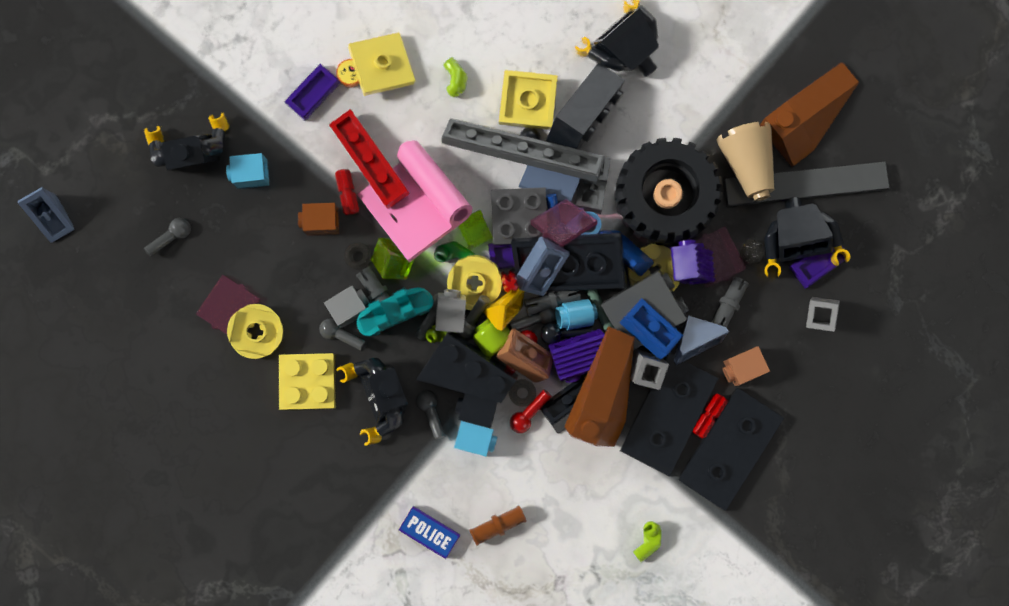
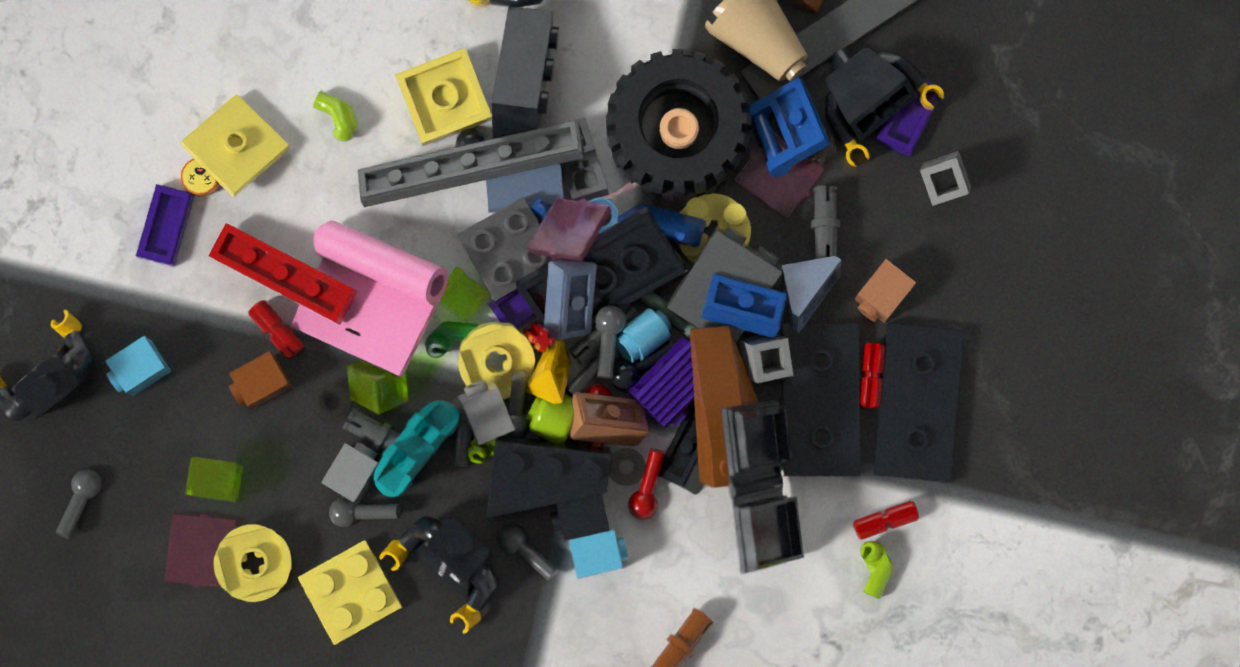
camera: 25 degrees left, 0 degrees up
dark purple brick [671,240,716,285] -> none
none -> clear neon green panel [185,457,243,503]
none -> dark grey bar [595,305,626,379]
none -> black piece [721,400,804,574]
none -> blue plate [749,77,831,177]
none -> red piece [853,501,919,540]

